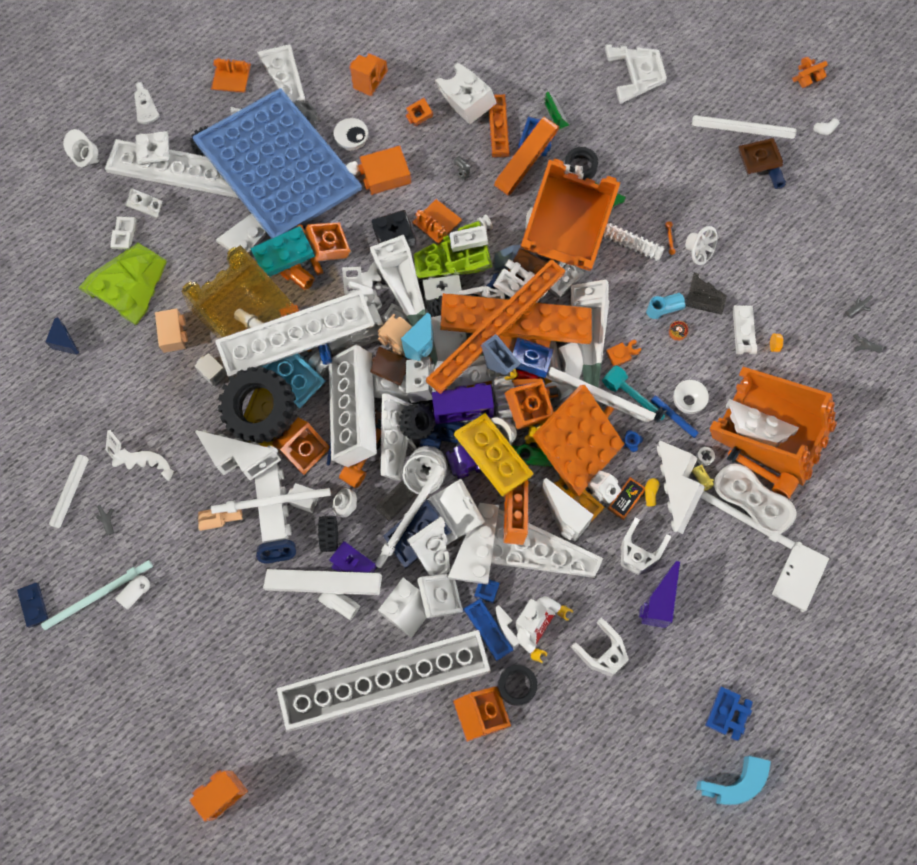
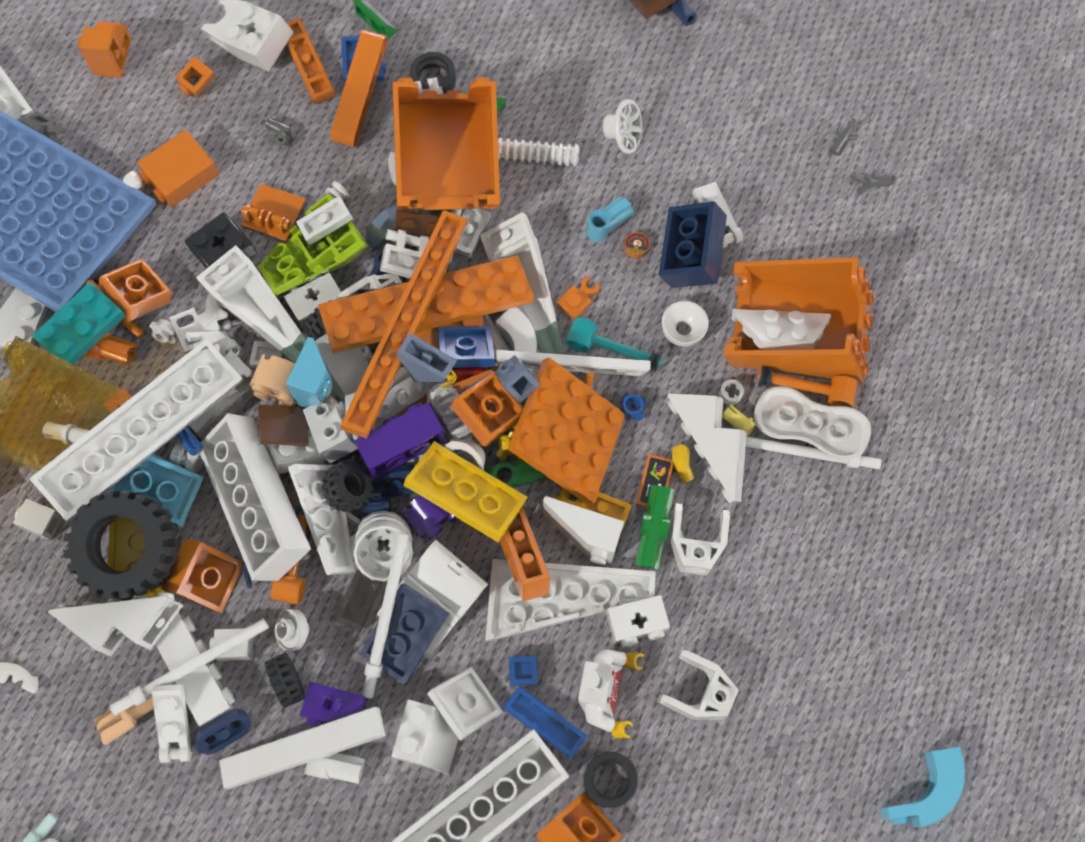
camera: 25 degrees left, 0 degrees up
white tile [334,118,368,151] -> none
white wing [408,517,450,576] -> none
white wing [448,503,499,585] -> none
white slope [495,605,519,649] -> none
white brick [588,470,622,504] -> none
dark purple slope [639,561,680,628] -> none
blue bar [651,395,699,438] -> none
orange hinge [665,221,676,255] -> none
clear smoke wing [686,272,727,315] -> none
blue plate [705,686,753,741] -> none
light orange tile [770,333,783,352] -> none
white door [772,542,829,612] -> none
none -> white plate [149,319,176,344]
none -> white plate [152,684,192,763]
none -> sand blue brick [495,355,540,403]
none -> white brick [606,595,670,647]
none -> green piece [635,485,675,569]
none -> dark blue brick [659,201,727,288]

